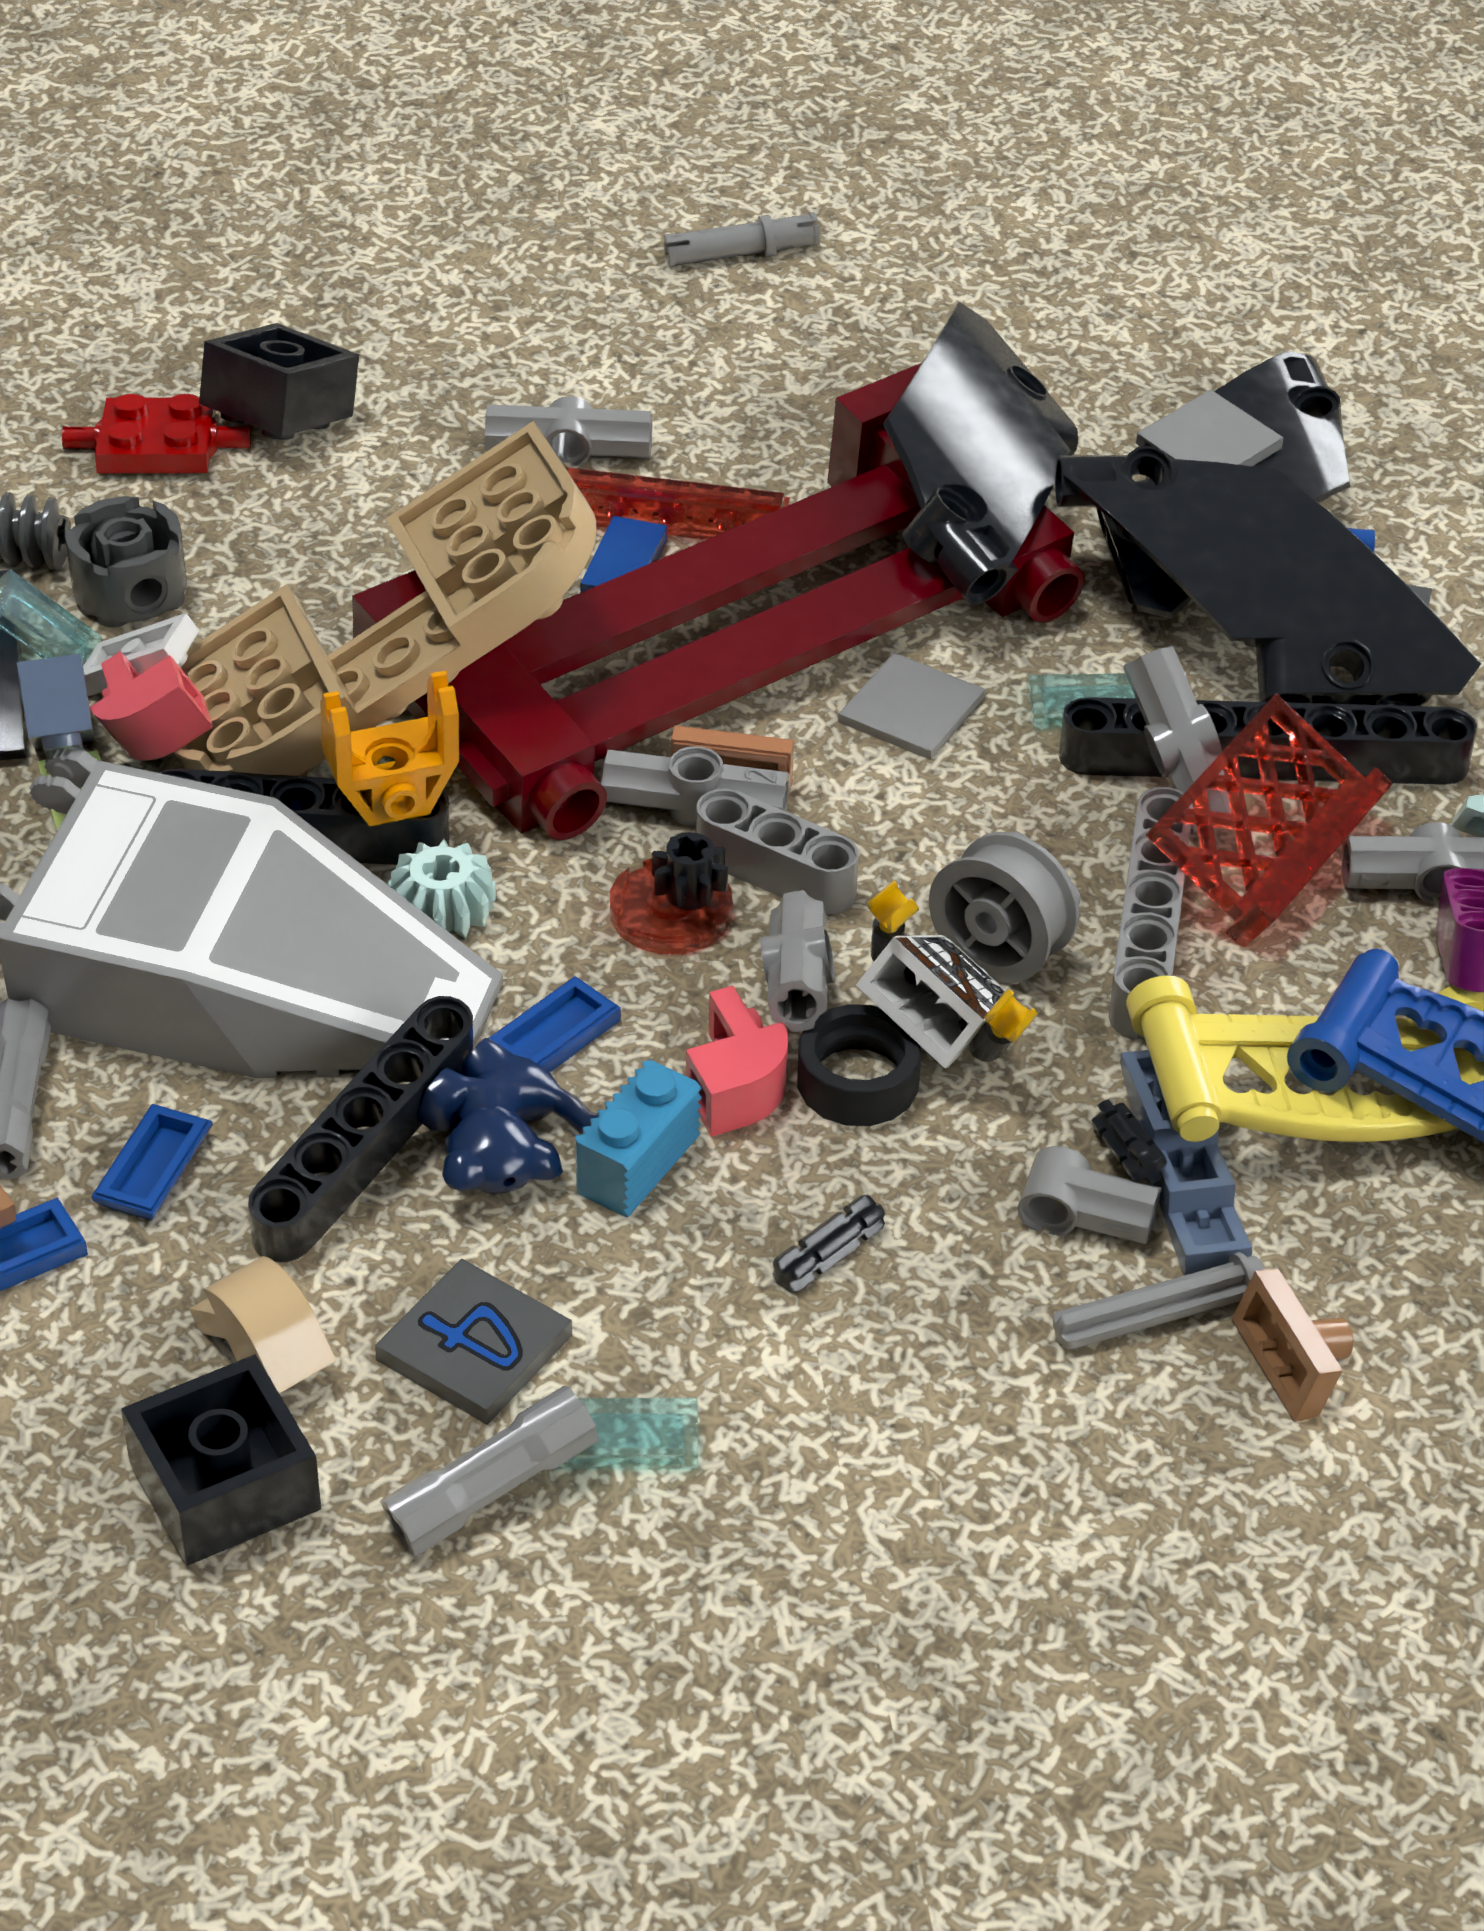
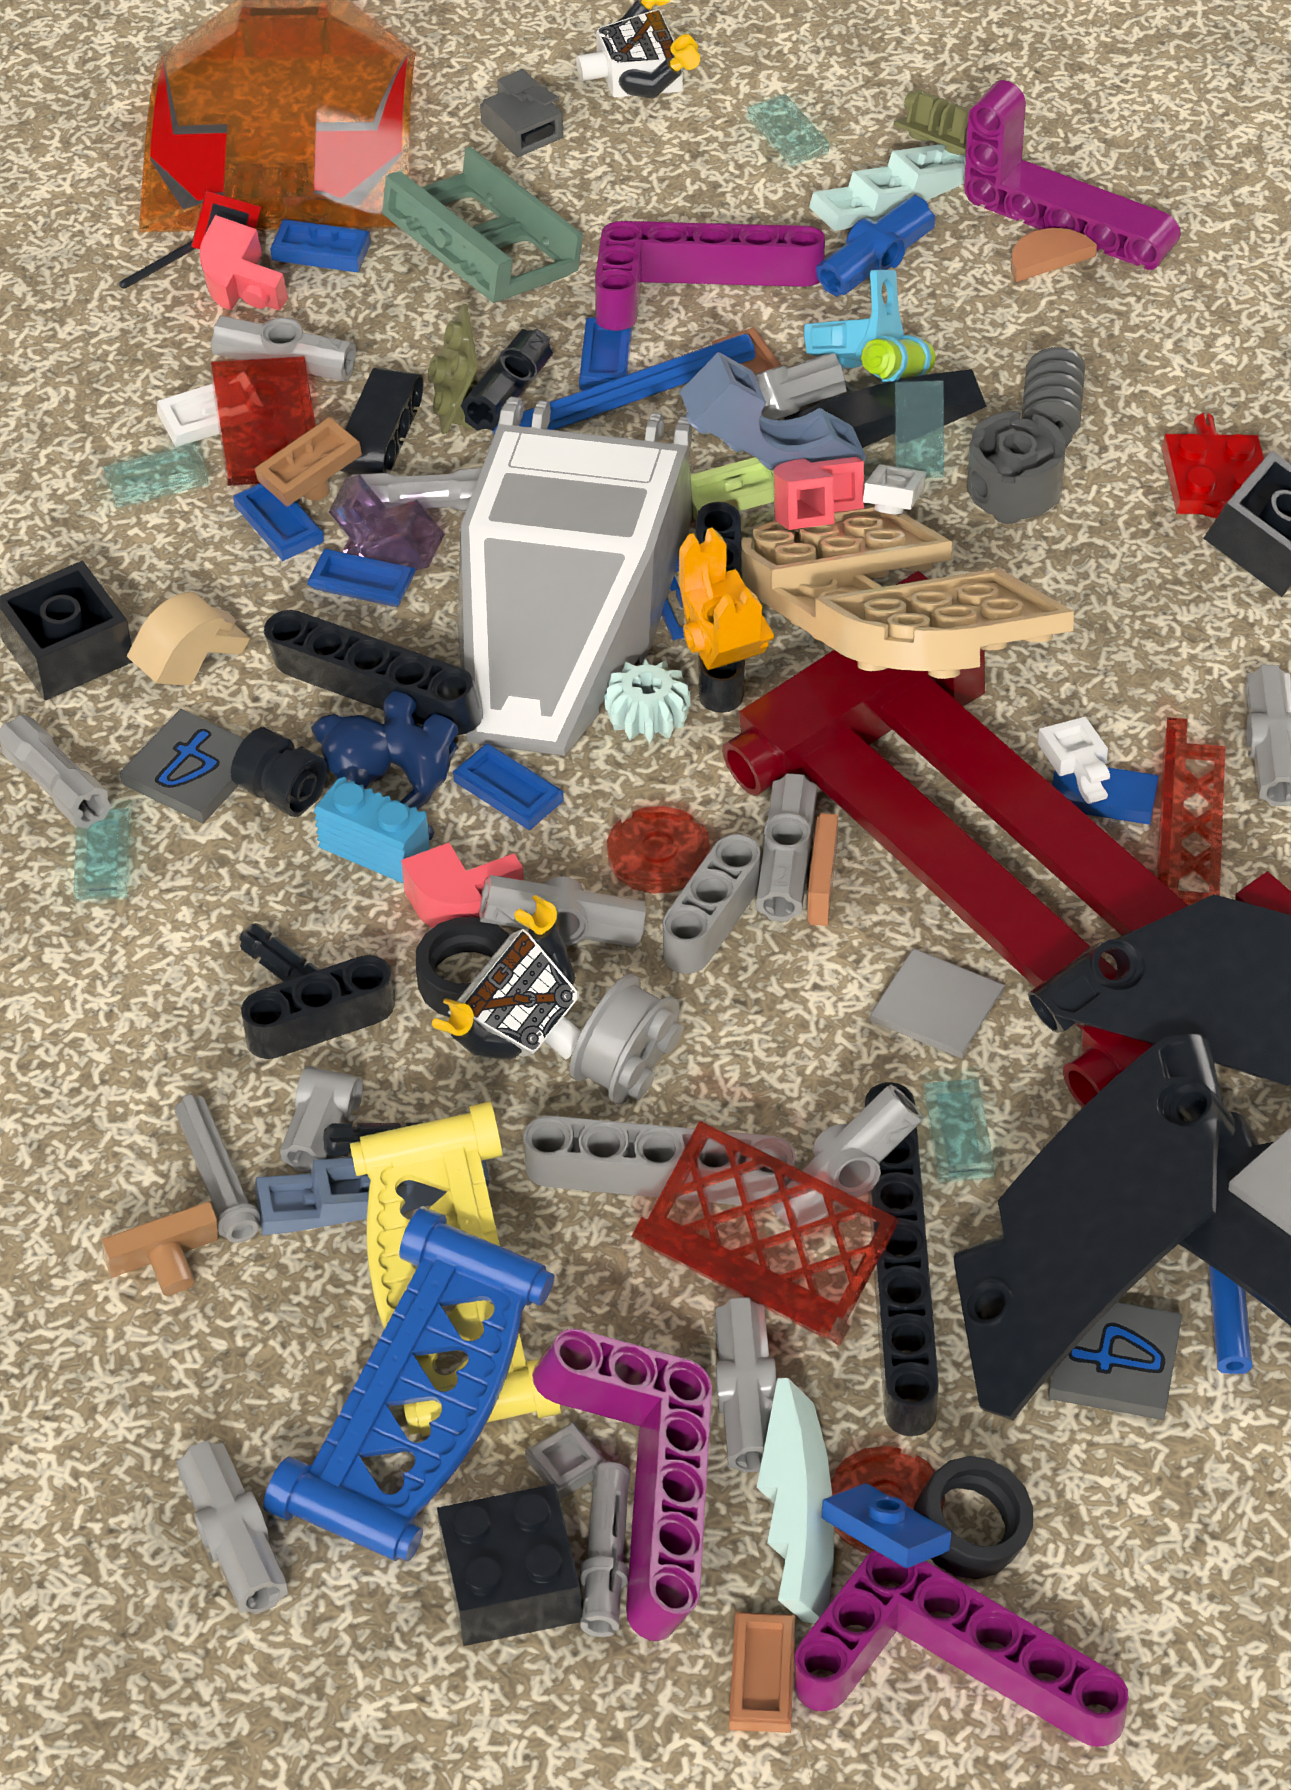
camera: 90 degrees right, 5 degrees up
black gear [652,832,728,910] -> none
none -> black wheel [230,727,329,817]
none -> black beam [241,955,395,1059]
none -> clear purple brick [328,474,445,571]
none -> white plate [1038,716,1110,804]

